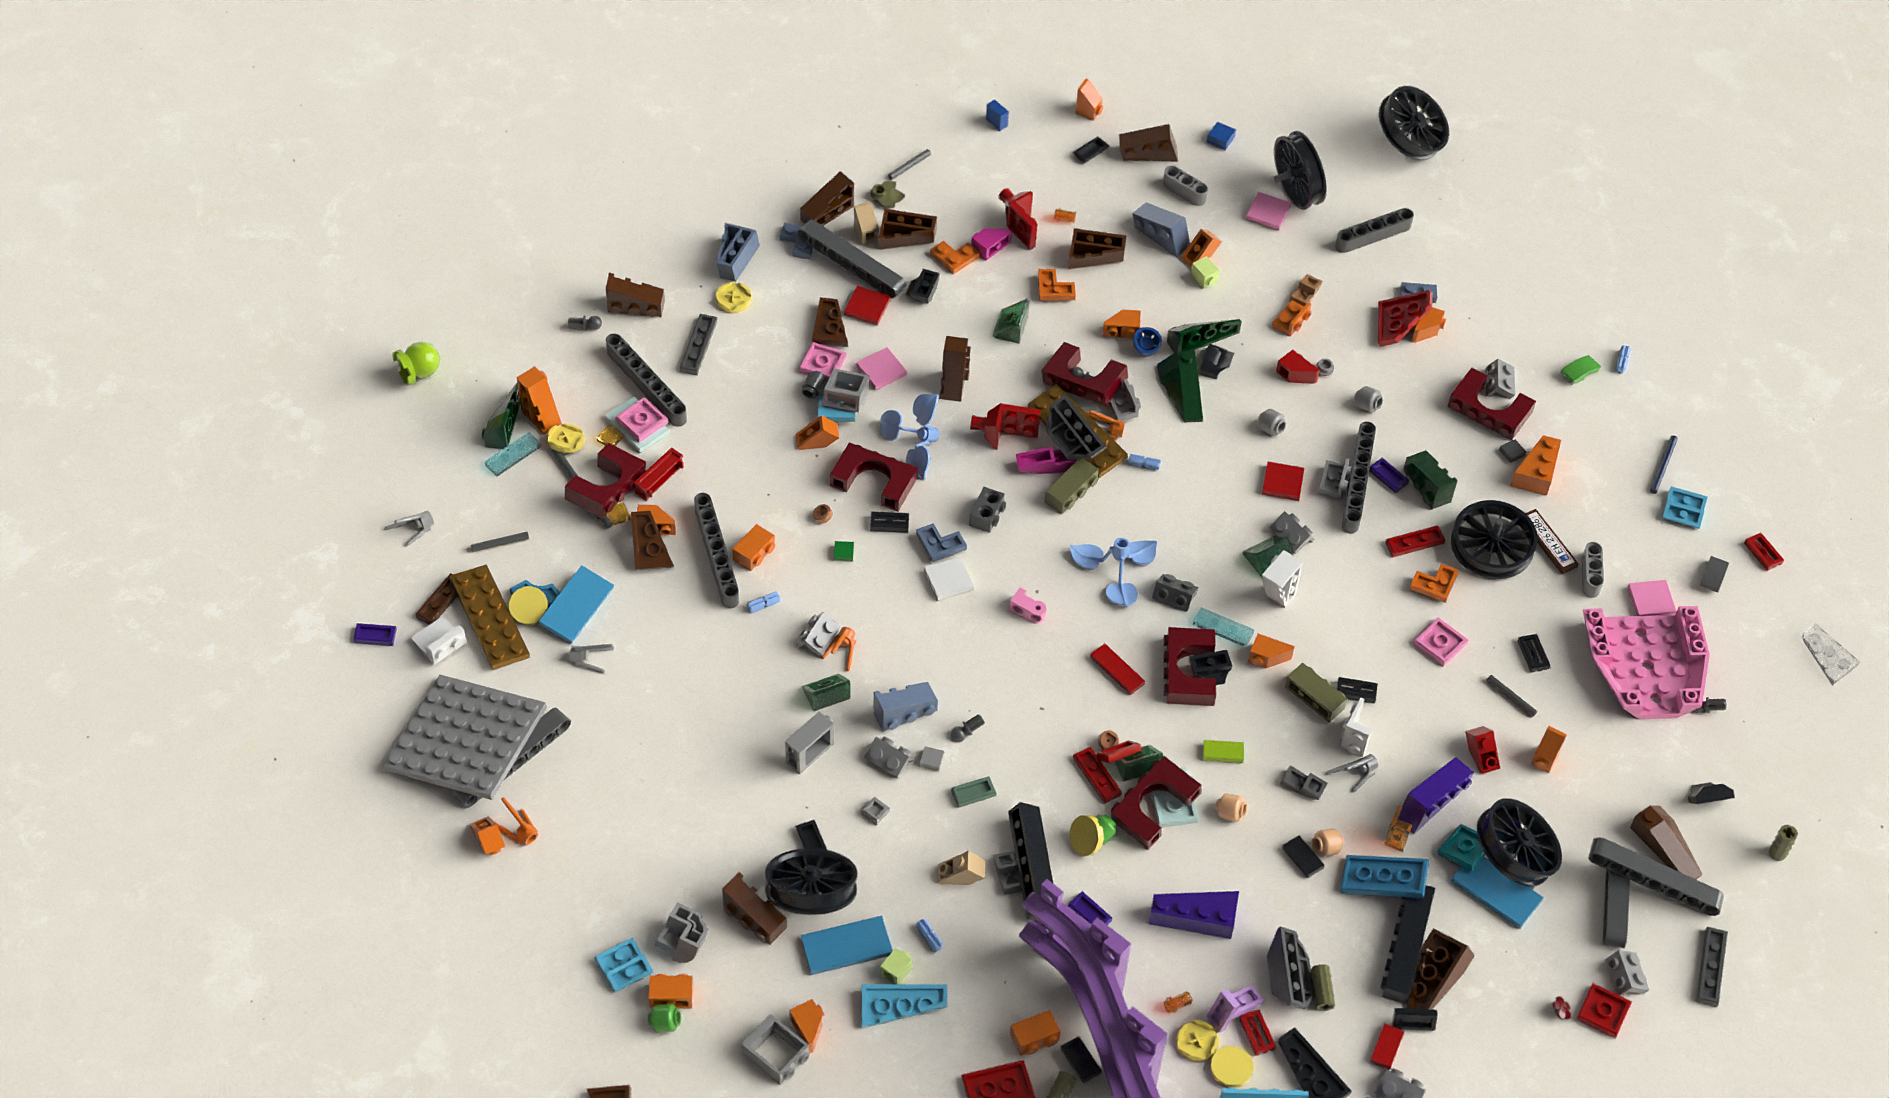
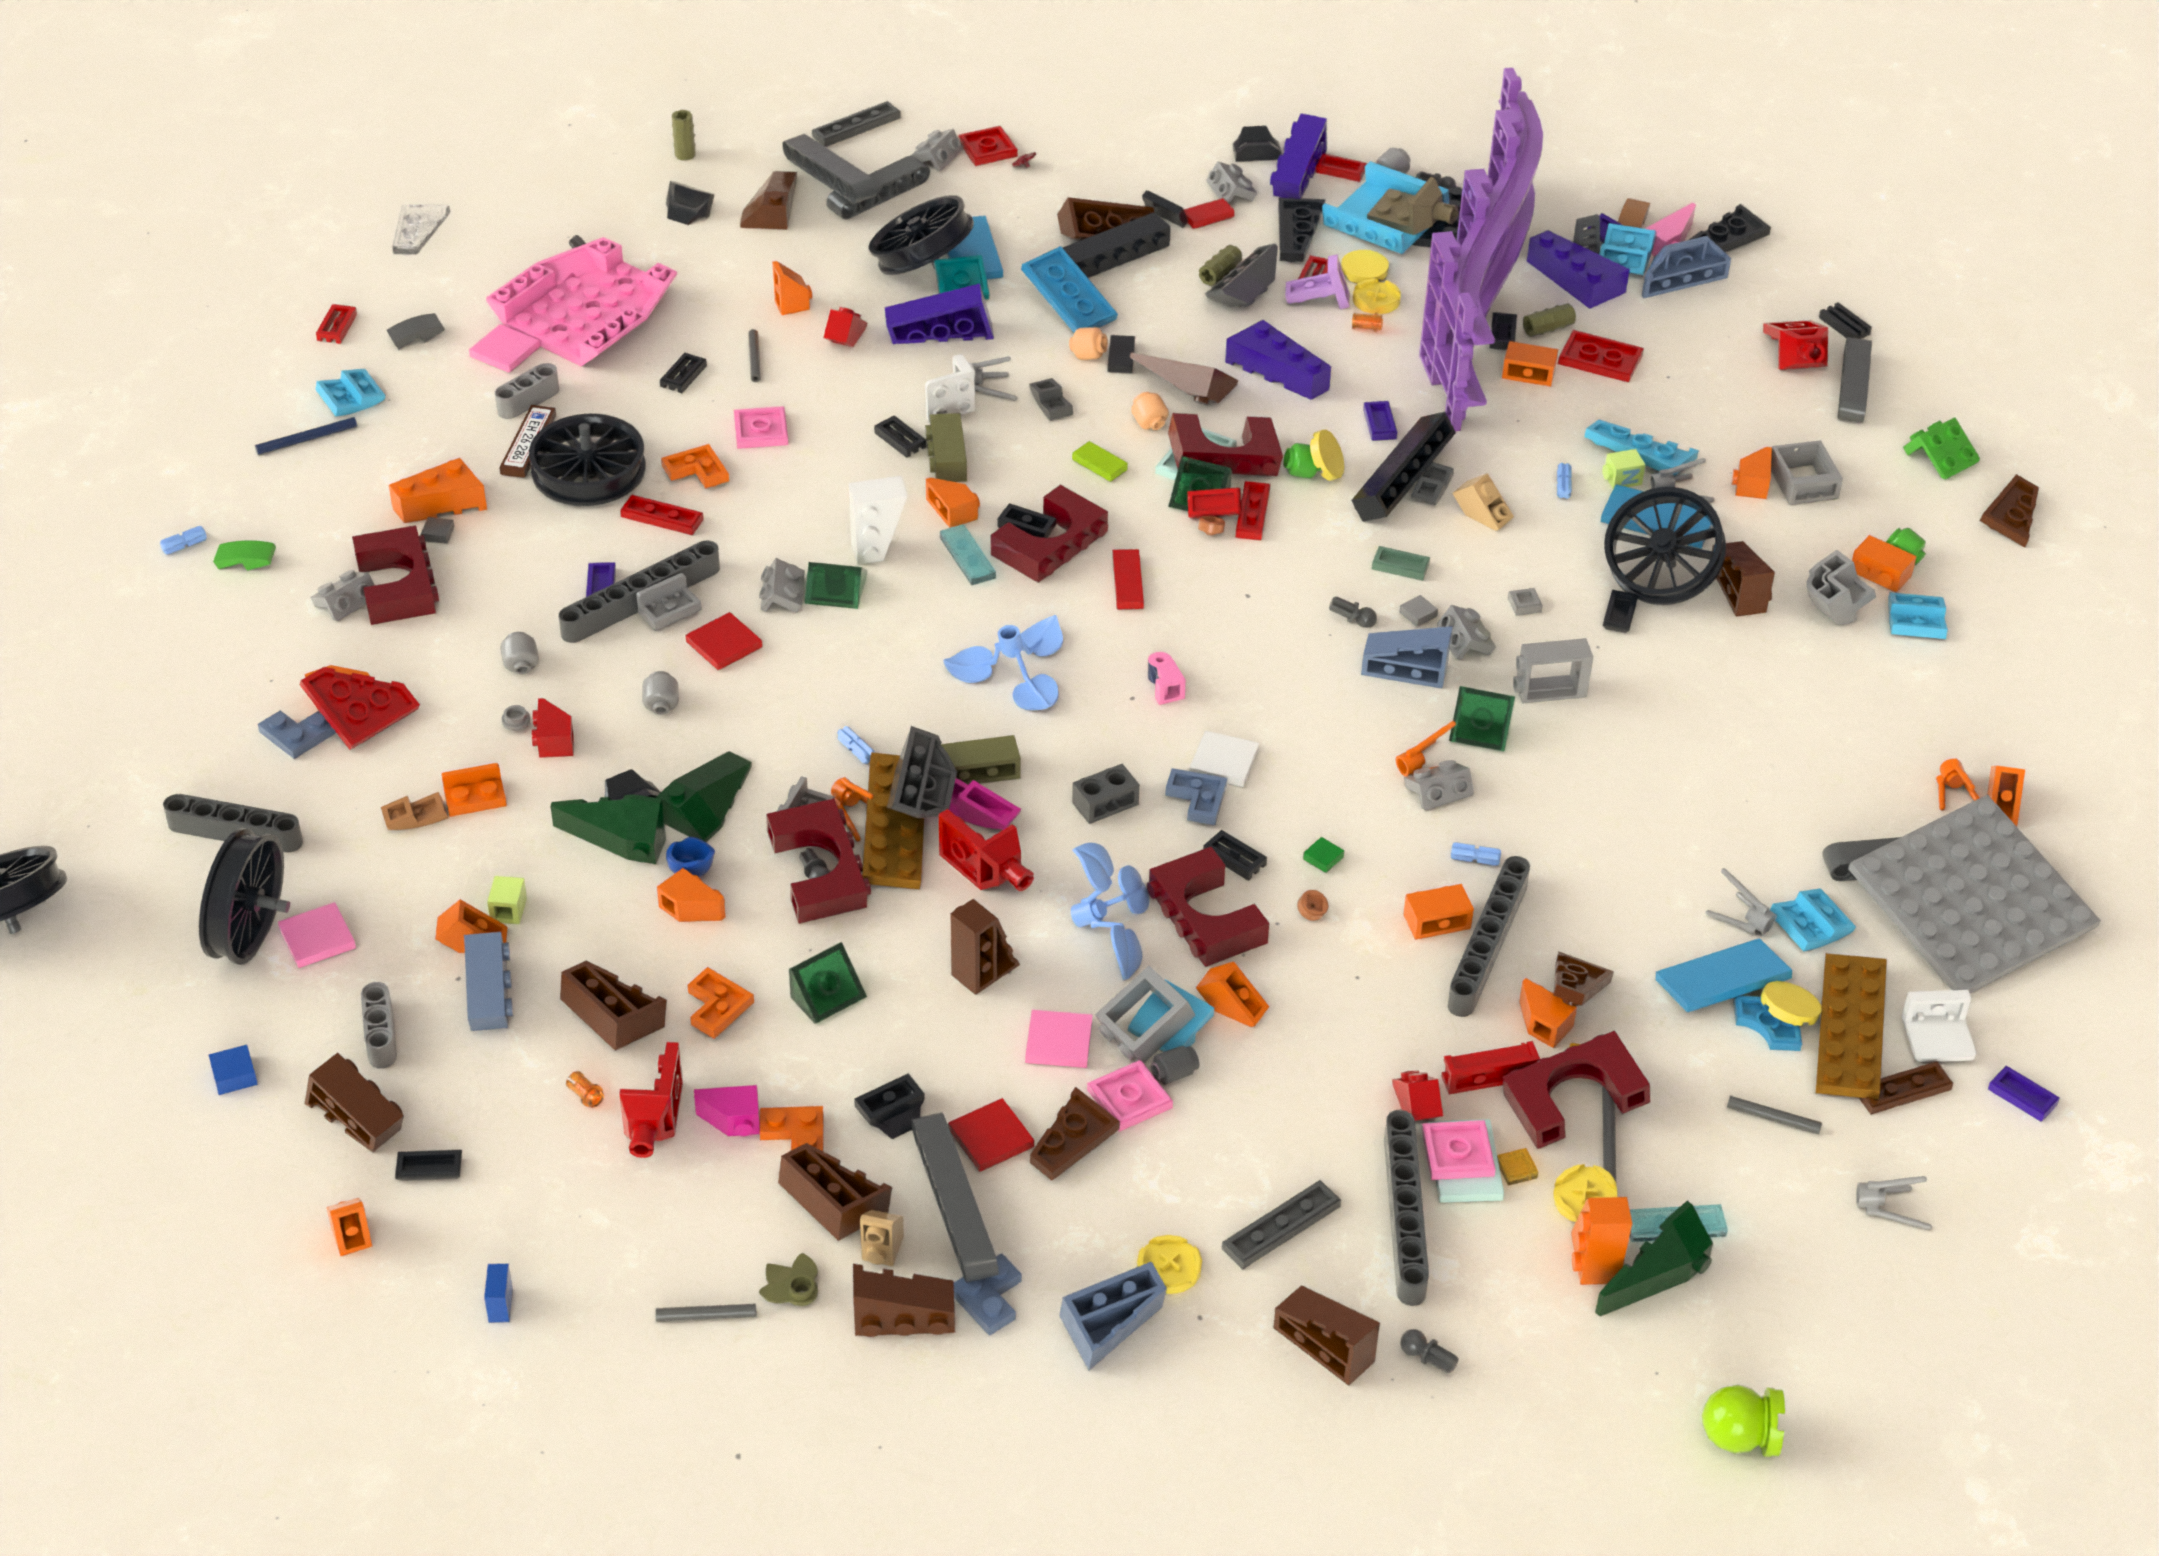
camera: 140 degrees left, 10 degrees down
dark grey bracket [1152,574,1199,612] -> none
clear orange panel [1384,805,1412,852] -> none
dark green wedge [1404,450,1458,510] -> none
none -> wedge [1130,353,1238,405]
none -> red slope [1392,1070,1443,1121]
none -> light grey plant [1650,458,1715,502]
none -> medium azure slope [1770,888,1856,951]

